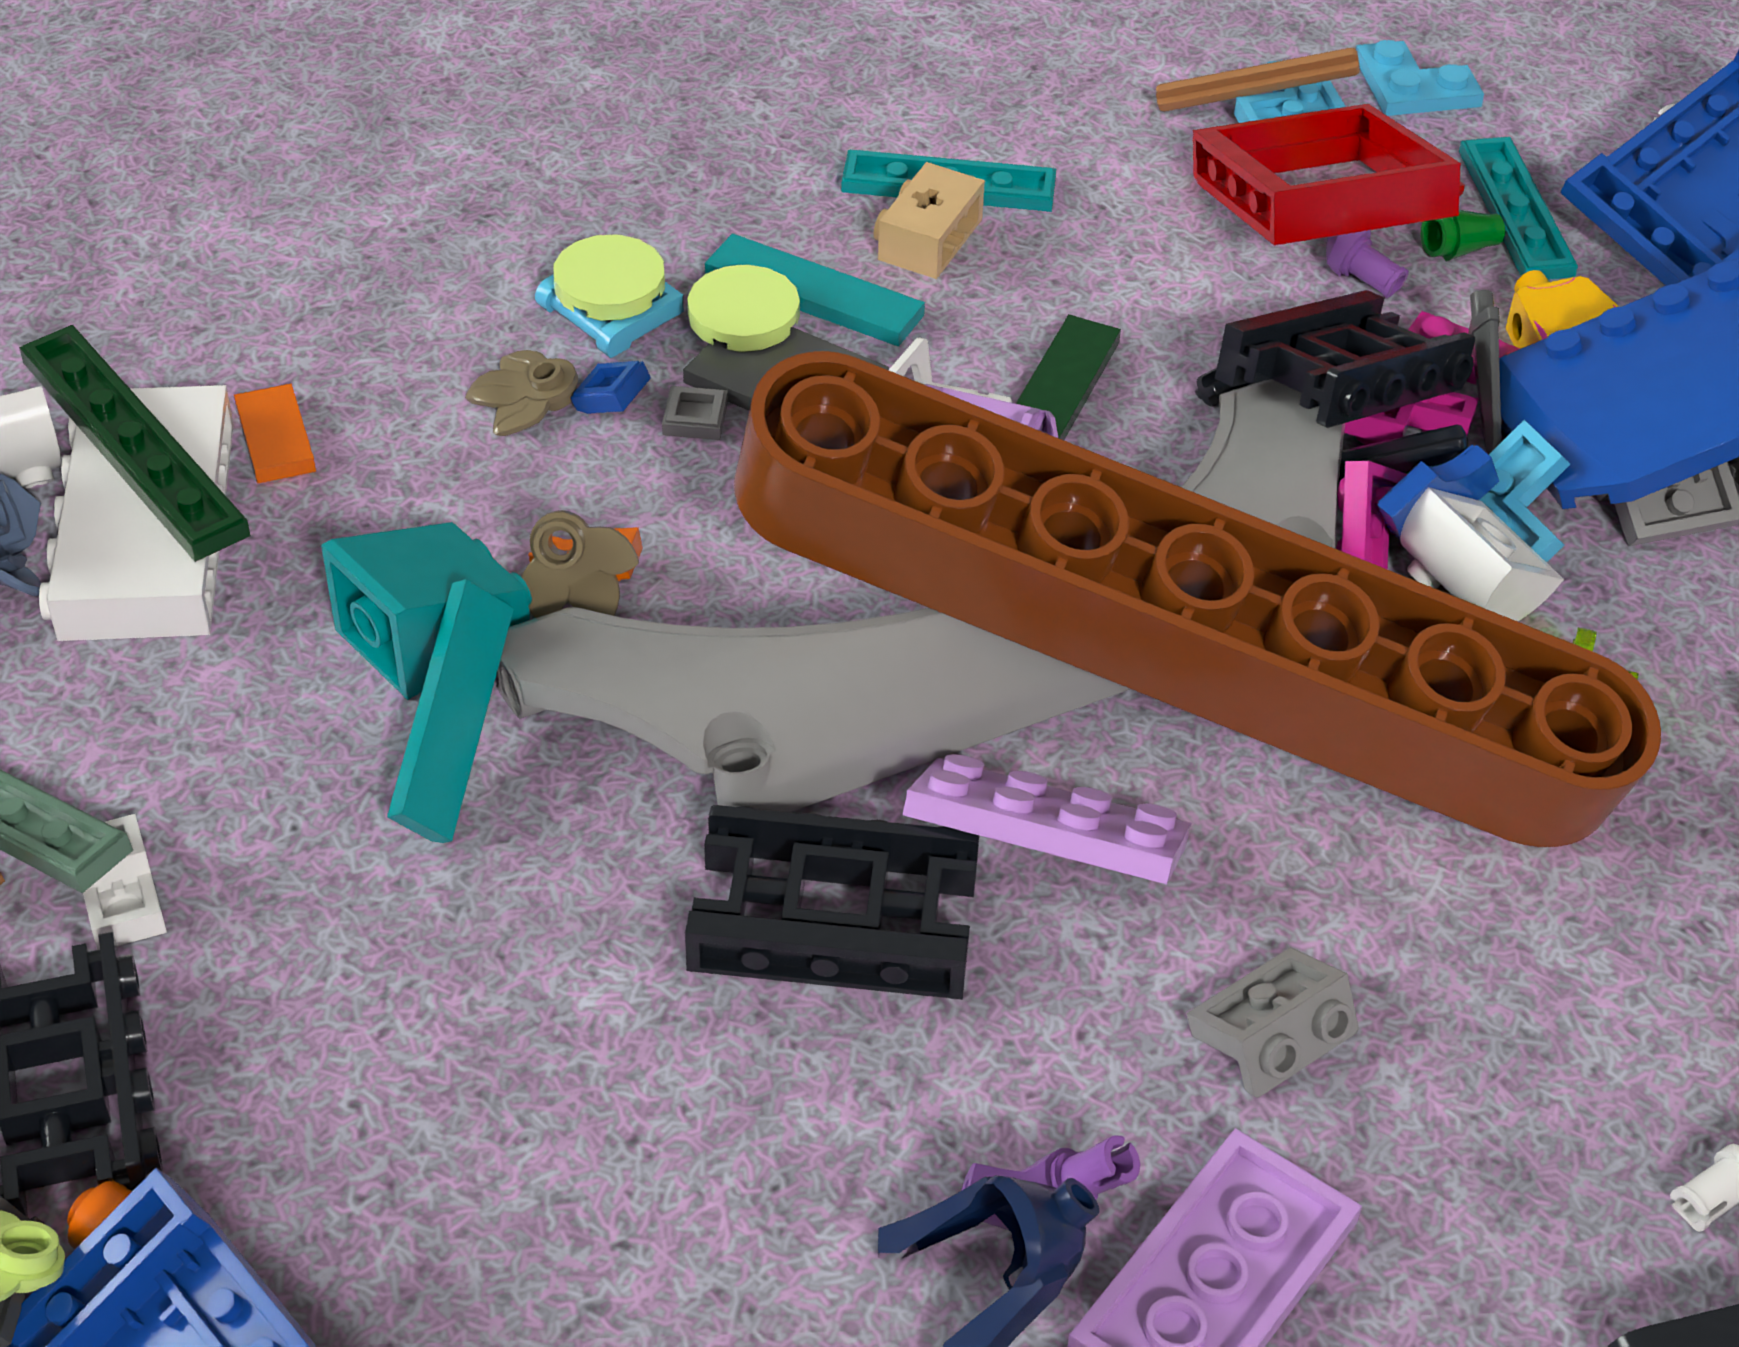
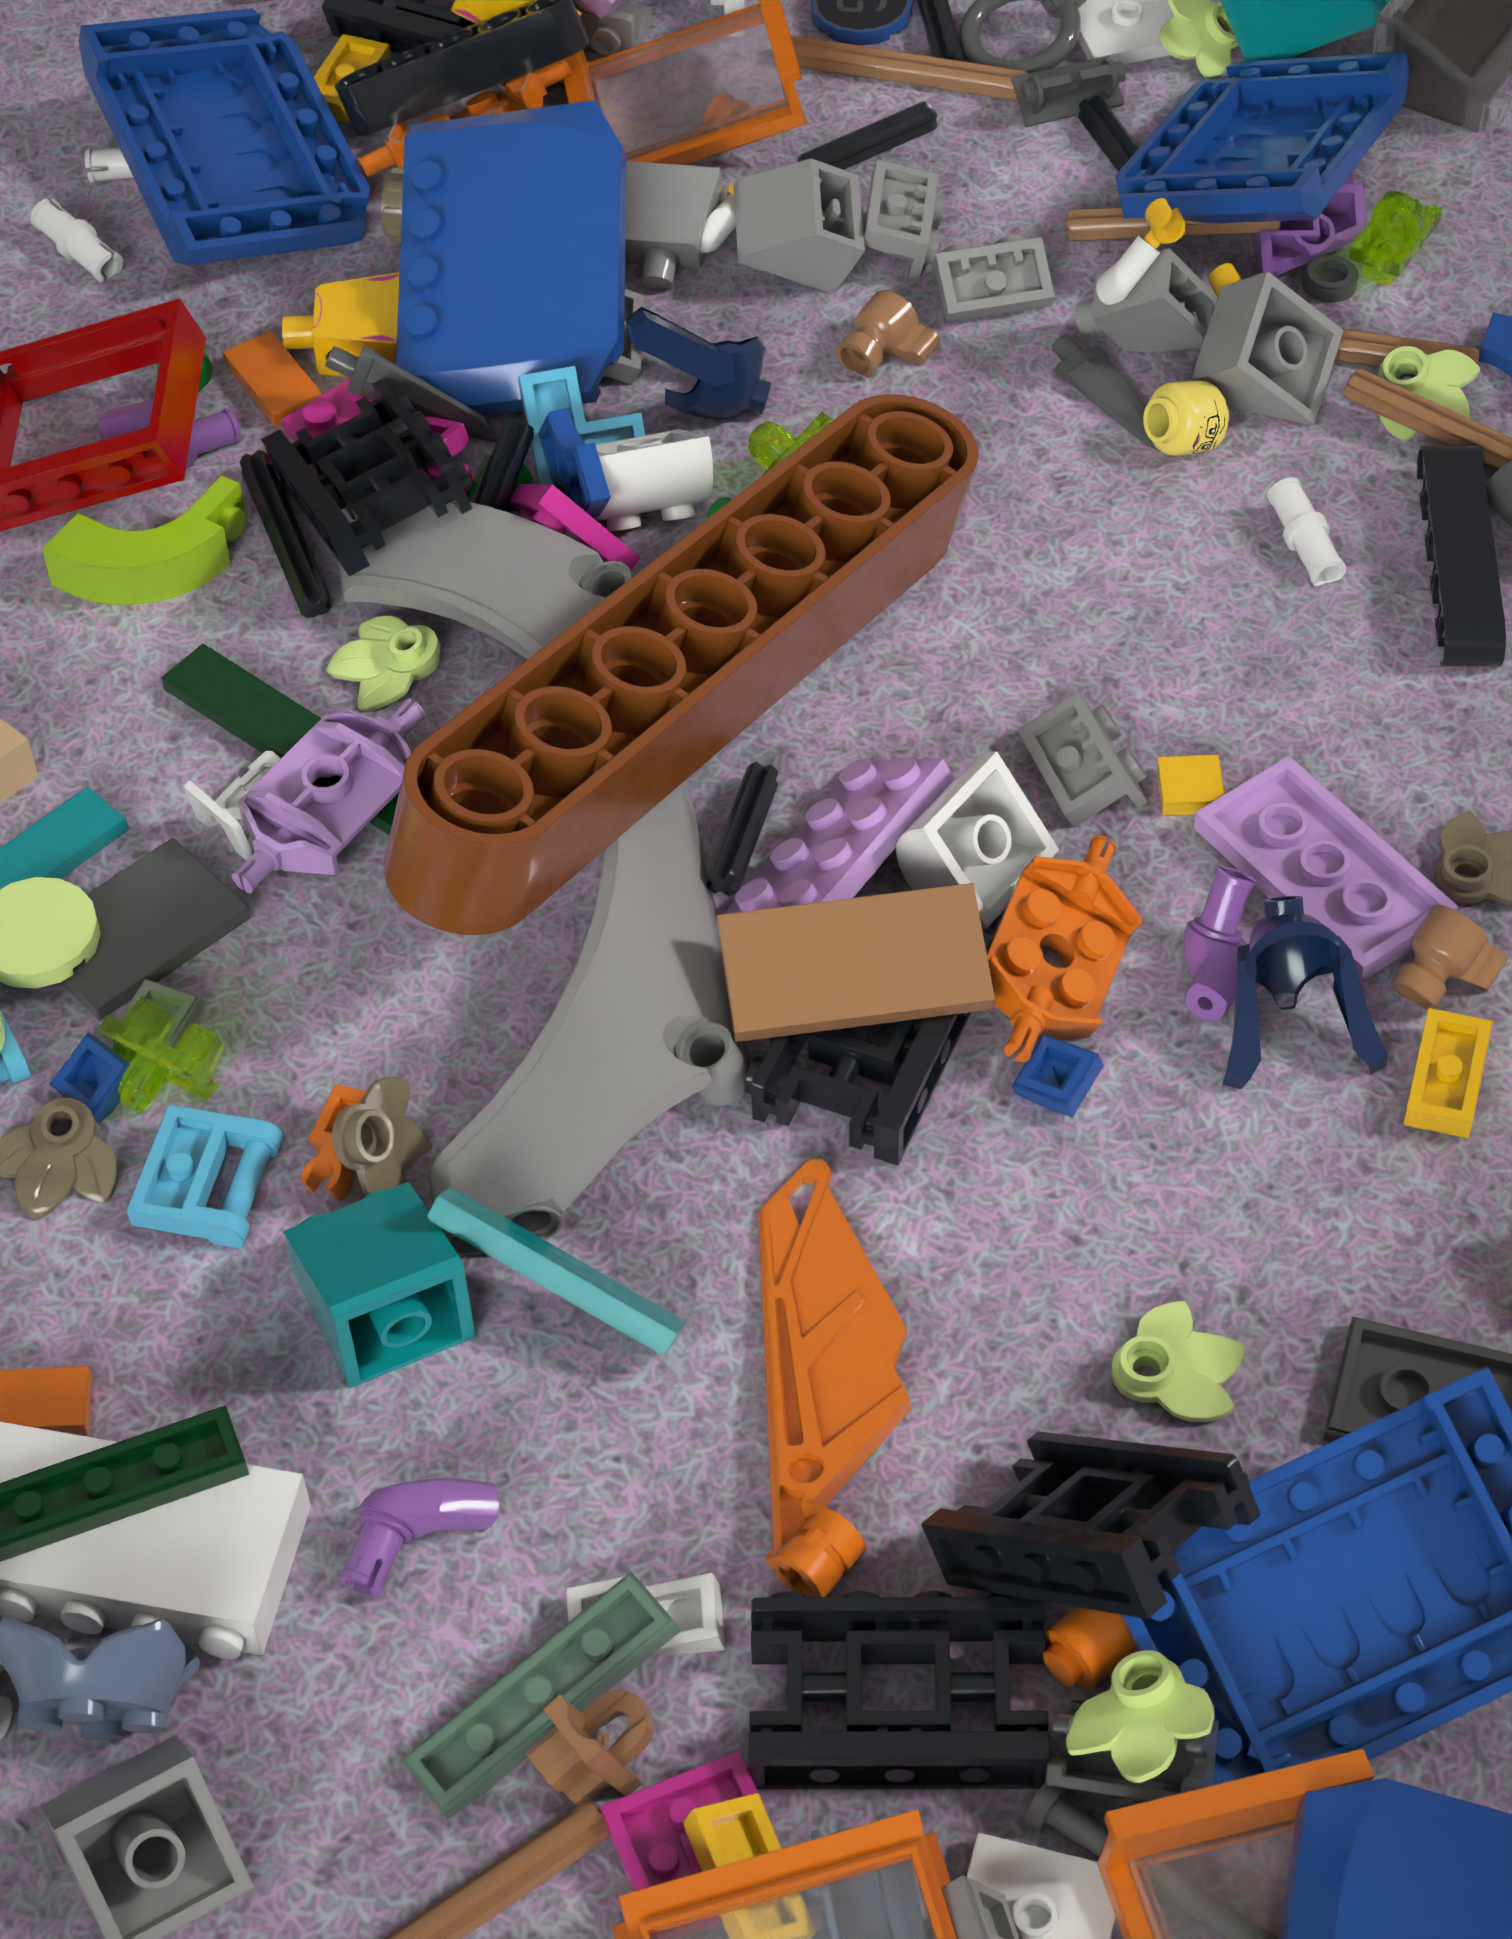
camera: 70 degrees left, 5 degrees up
teal tile [1459,137,1578,280] -> none
none -> white pin [30,198,123,283]
none -> lime arch [42,475,247,605]
none -> clear neon green hips [97,996,225,1112]
none -> medium azure plate [127,1104,283,1249]
none -> orange tile [222,331,322,427]
none -> yellowish green plate [326,615,441,712]
none -> medium lavender arm [338,1478,499,1598]
none -> dark blue piece [626,307,771,420]
none -> black axle [706,762,778,896]
none -> medium nougat tile [717,883,995,1042]
none -> orange wing [758,1158,911,1597]
none -> white brick [896,751,1059,928]
none -> black fence [921,1431,1260,1619]
none -> orange plate [987,835,1143,1062]
none -> blue tile [1012,1034,1104,1118]
none -> yellowish green plate [1111,1301,1245,1422]
none -> yellow tile [1157,755,1224,816]

